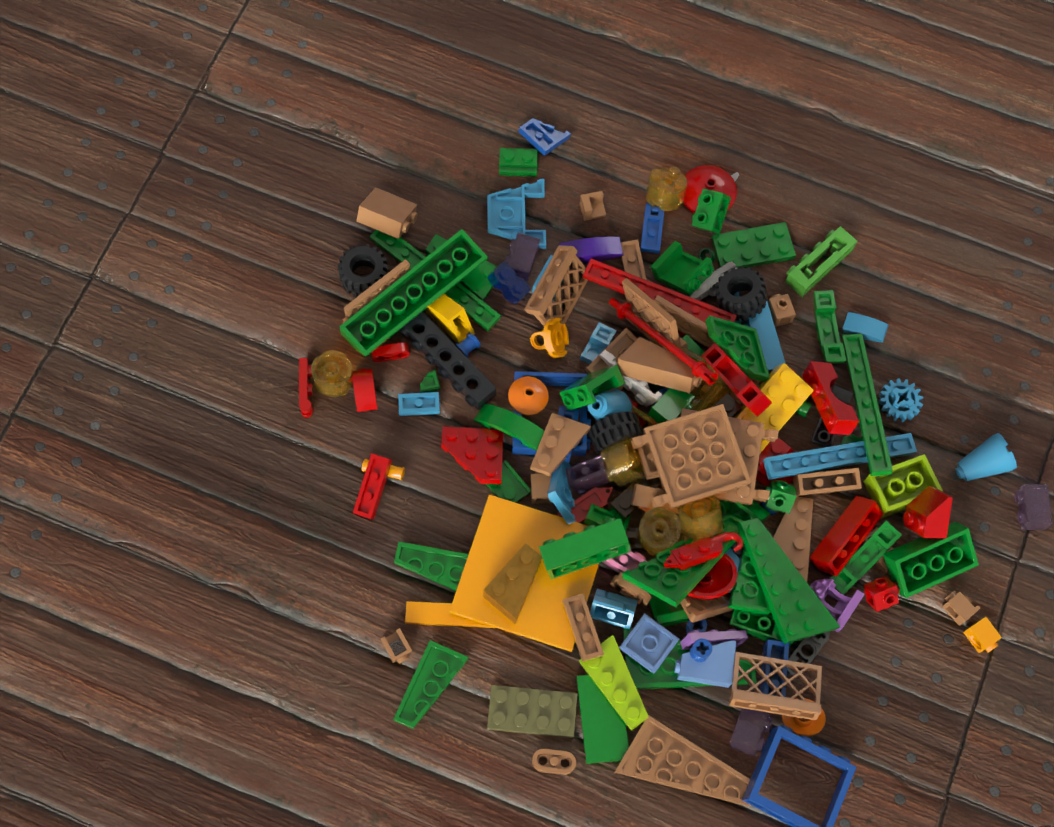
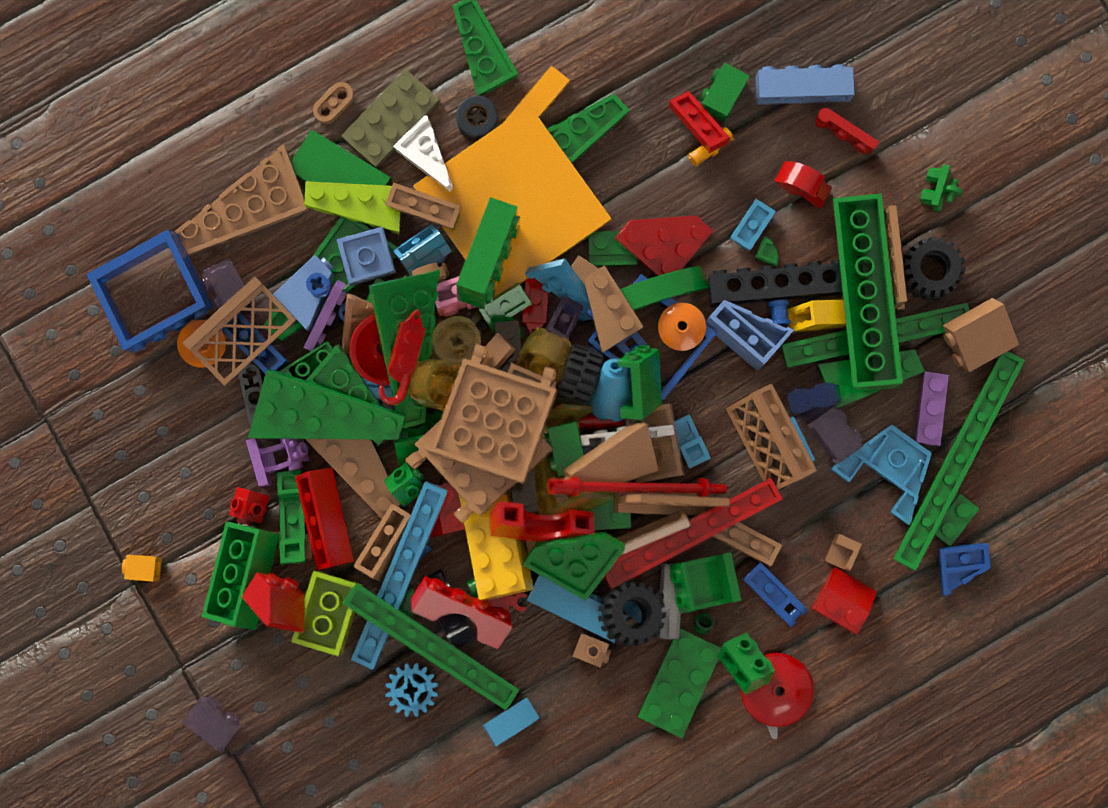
camera: 135 degrees right, 15 degrees up
clear yellow brick [311,350,353,397] -> none
red beam [371,343,410,362] -> none
medium nougat window [381,628,412,664] -> none
pearl gold wedge [483,543,542,624] -> none
light orange tile [530,318,569,358] -> none
dark purple slope [559,237,624,266] -> none
clear yellow brick [646,167,687,211] -> none
bright green brick [785,226,858,297] -> none
green slope [813,290,846,363] -> none
medium nougat brick [942,591,981,626] -> none
dark azure cone [955,433,1017,481] -> none
none -> white wing [393,115,453,192]
none -> black wheel [456,96,499,142]
none -> green brick [699,63,749,123]
none -> medium blue wedge [706,300,794,371]
none -> medium blue brick [756,64,854,104]
none -> red slope [810,567,877,635]
none -> green plate [892,351,1025,571]
none -> medium lavender plate [915,372,949,446]
none -> green hips [920,164,963,213]

